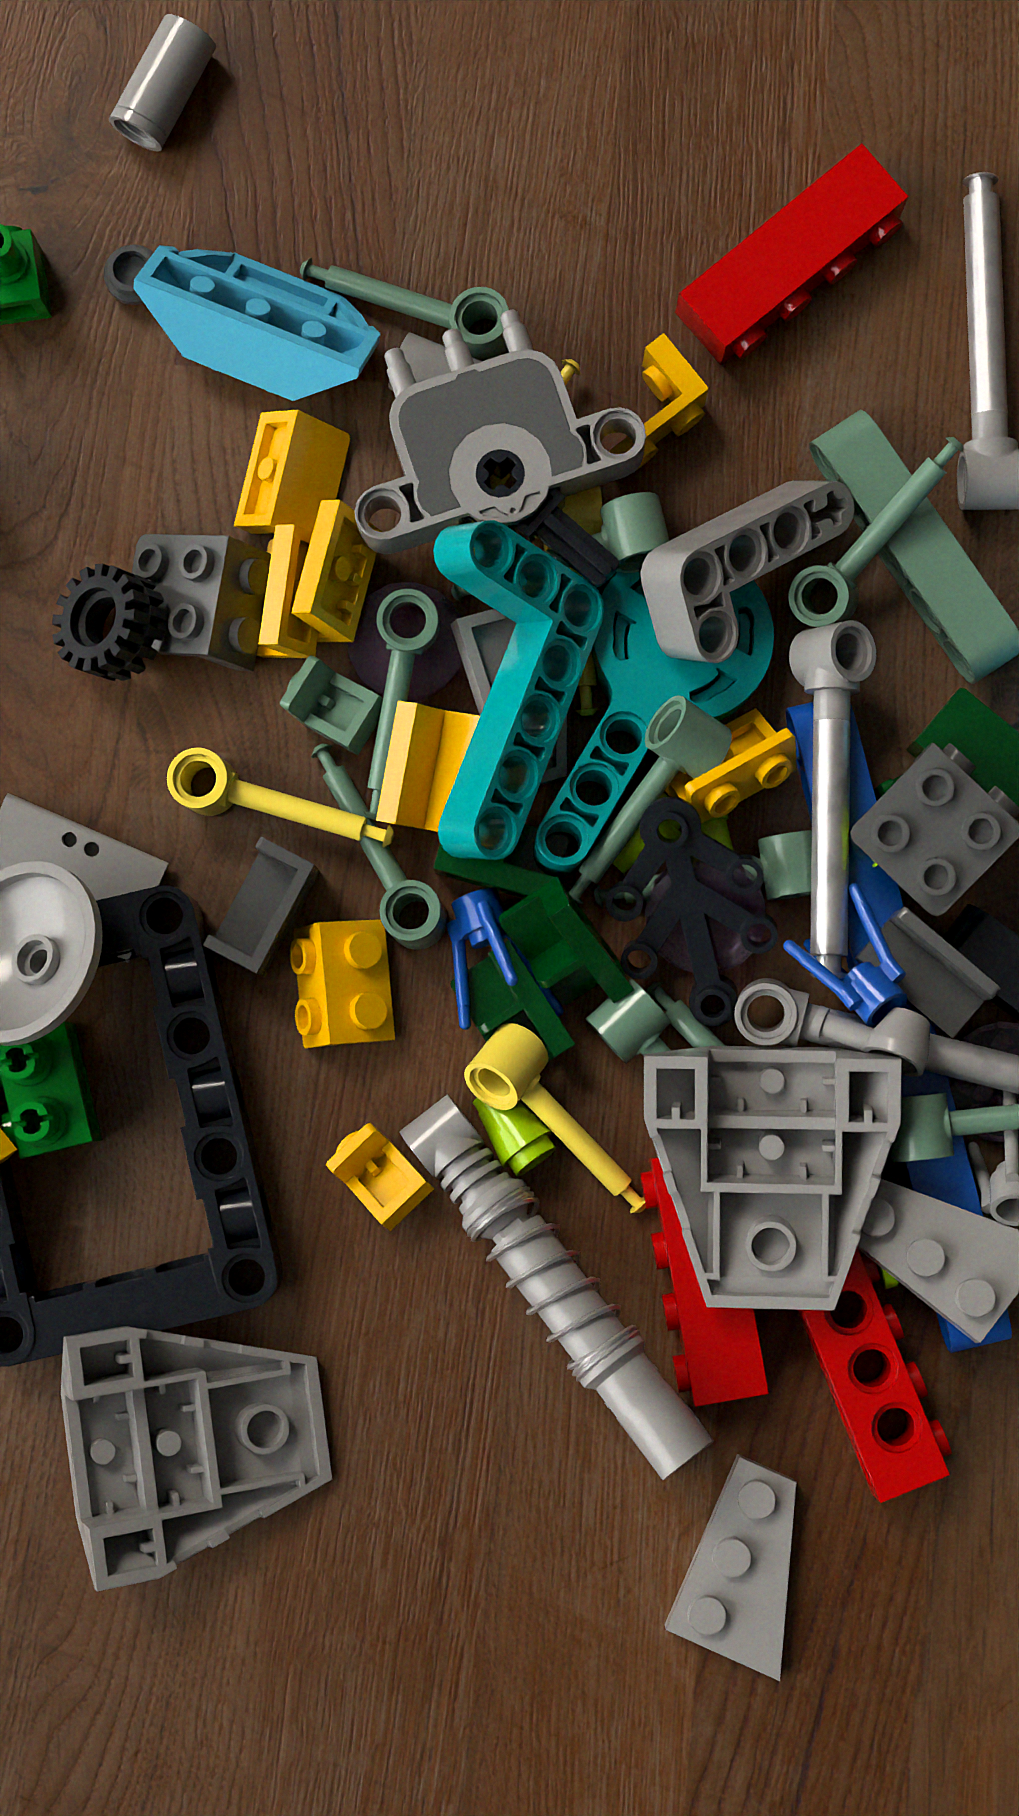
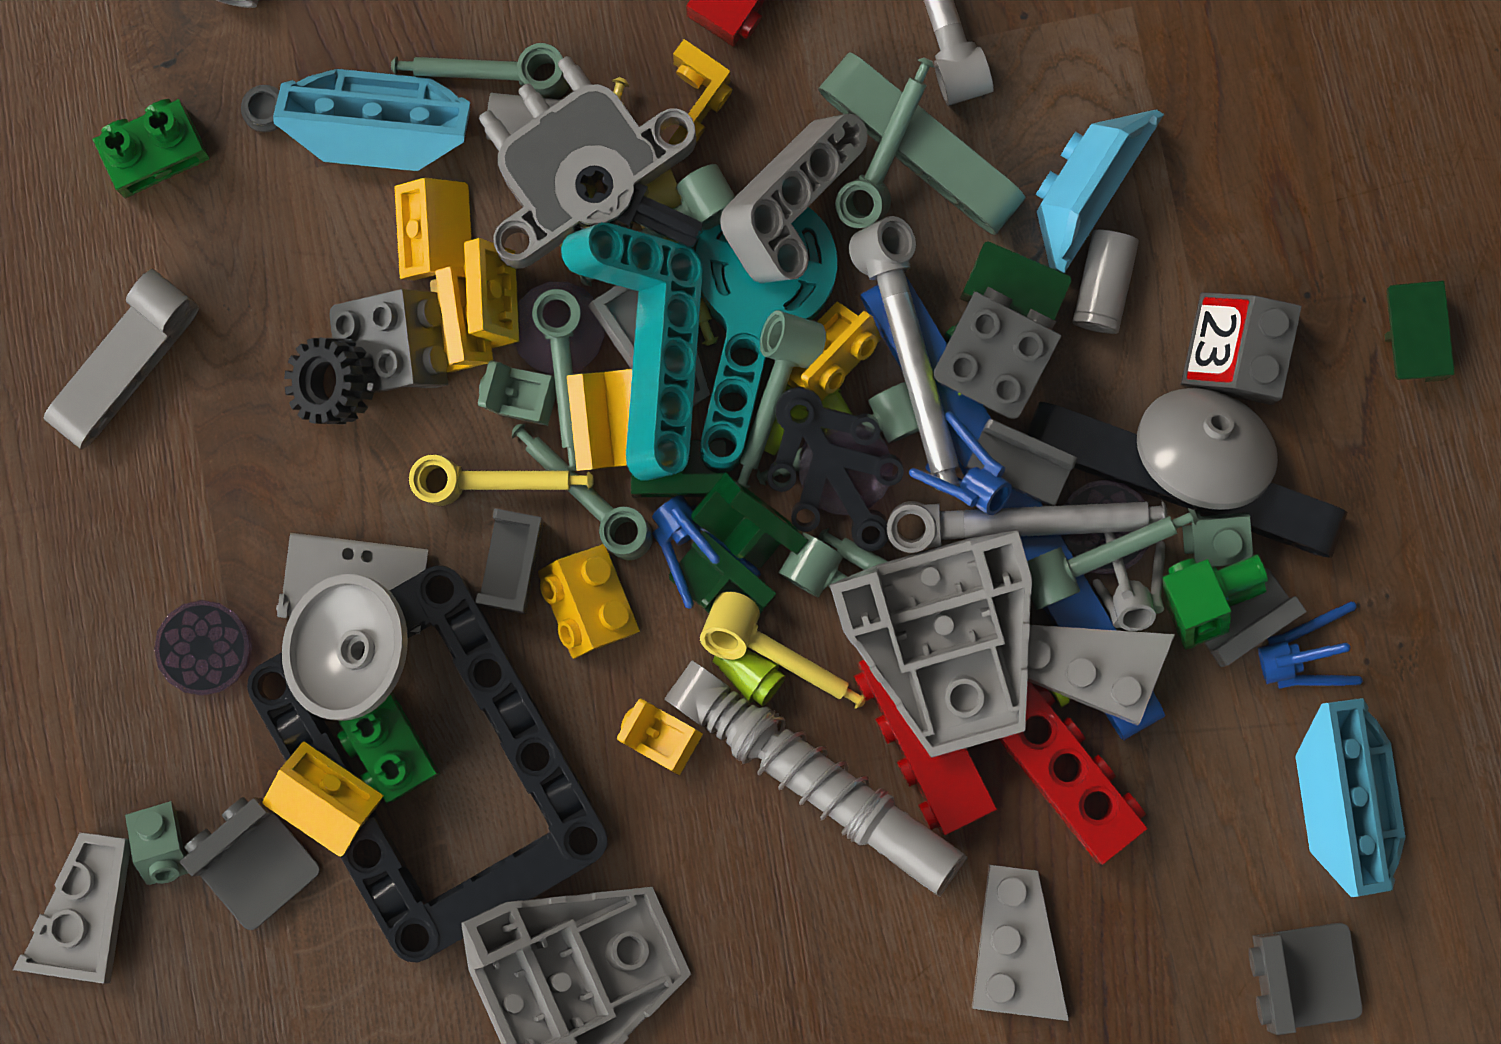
camera: 25 degrees left, 0 degrees up
light grey bar [810,1005,930,1076] -> none

